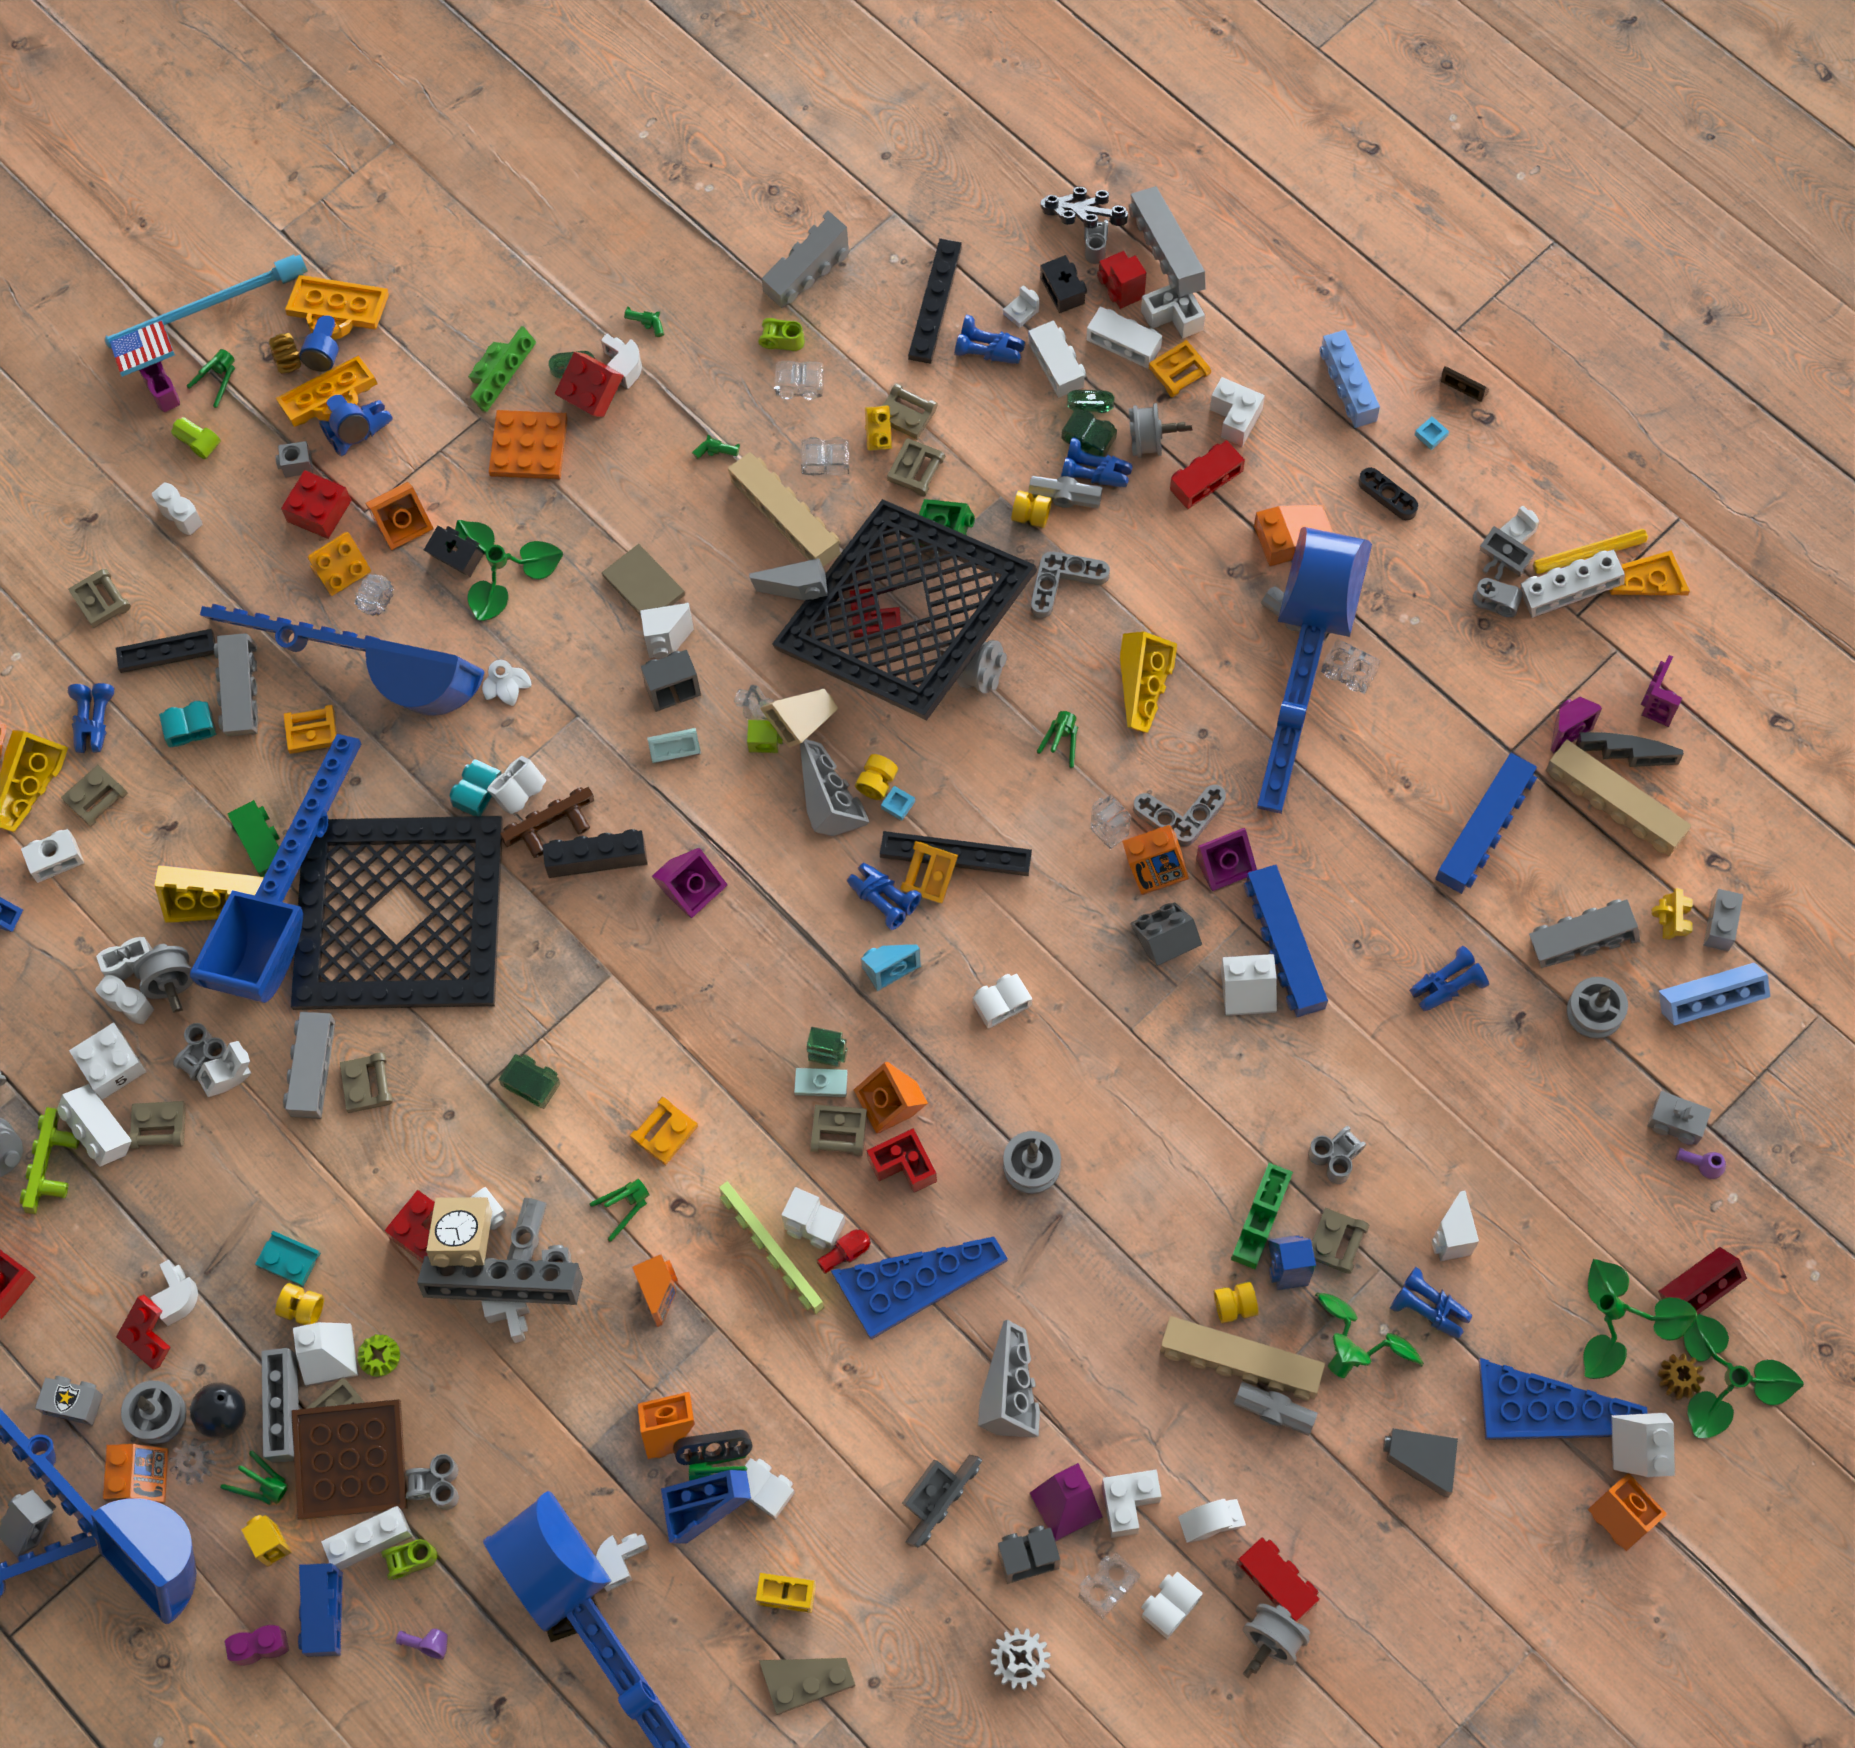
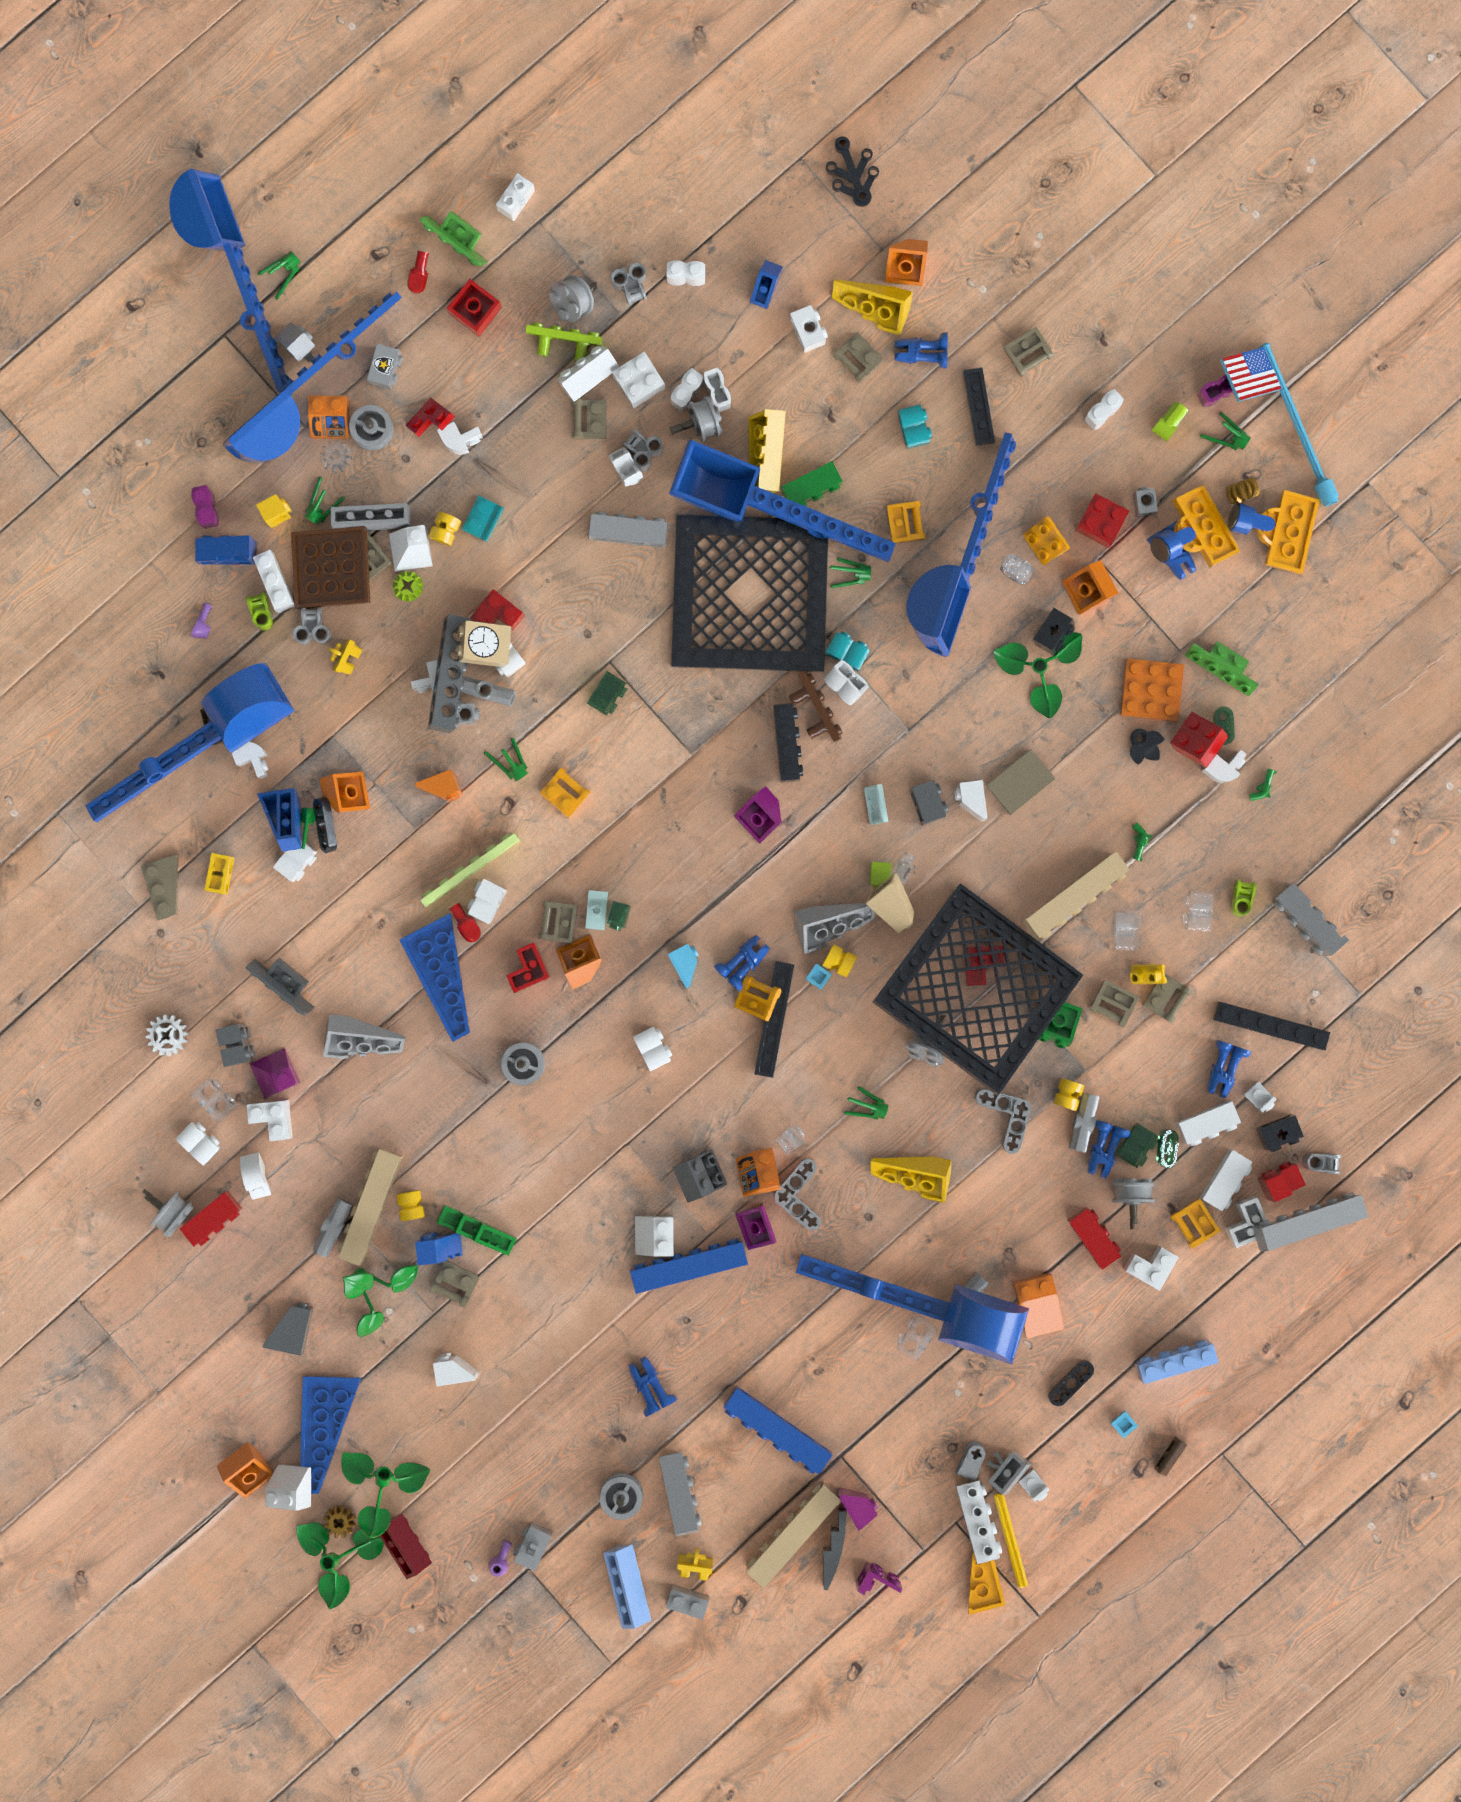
camera: 90 degrees right, 20 degrees up
black piece [190,1382,246,1438] -> none
light grey wedge [214,633,258,736] -> none
dark tan plate [340,1053,393,1113] -> none
white plate [482,660,531,706] -> none
light grey slope [749,558,827,600] -> none
black plant [1040,187,1128,228] -> none
light grey piece [1308,1126,1366,1184] -> none
blue piece [1390,1266,1473,1338] -> none
none -> yellow hips [328,639,362,675]
none -> green plant [829,557,871,588]
none -> black plate [1130,729,1165,765]

